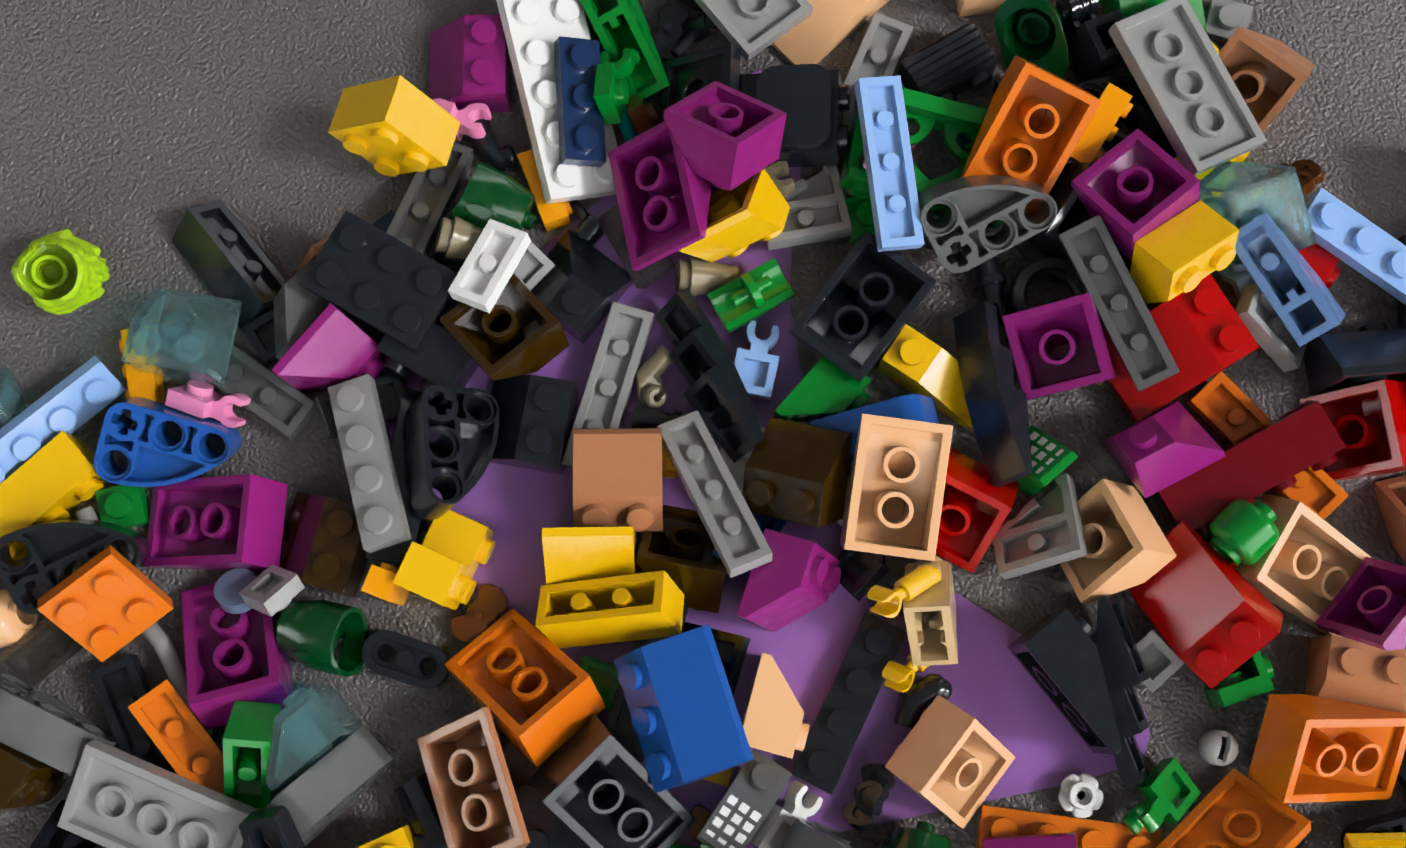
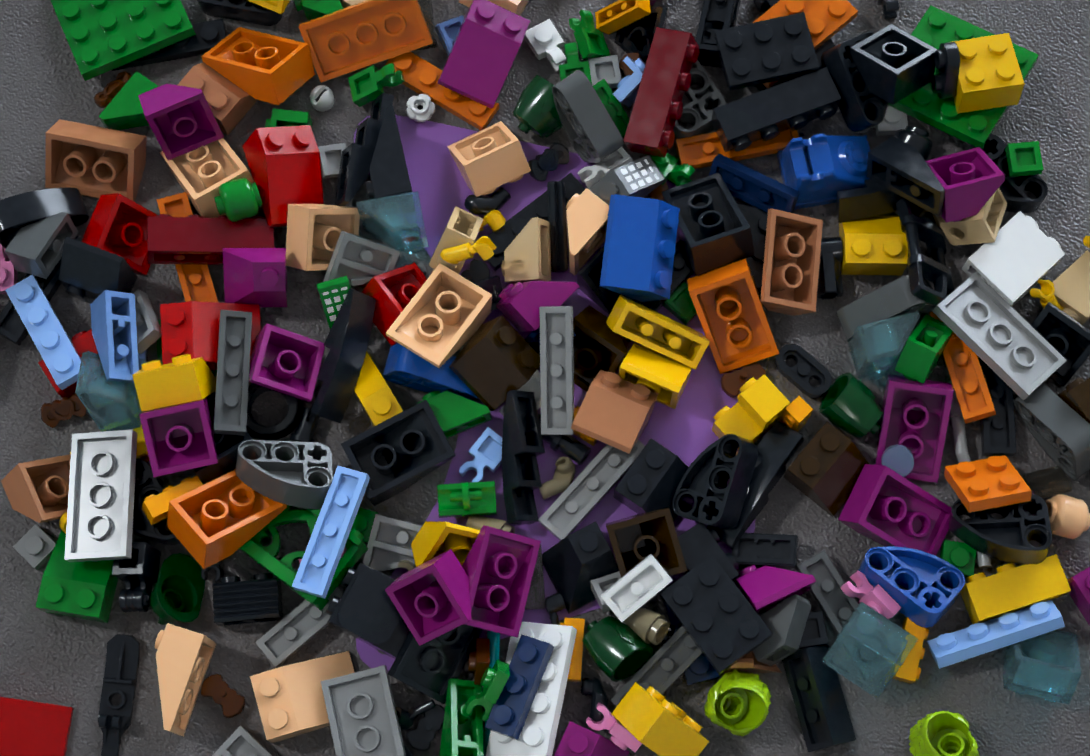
camera: 155 degrees left, 5 degrees down
light grey plate [239,564,305,617] -> none
light grey plate [328,374,412,553] -> none
none -> clear light blue slope [356,191,429,254]
none -> tan slope [501,217,551,285]
none -> black axle [547,181,568,272]
none -> lime hair [704,669,771,736]

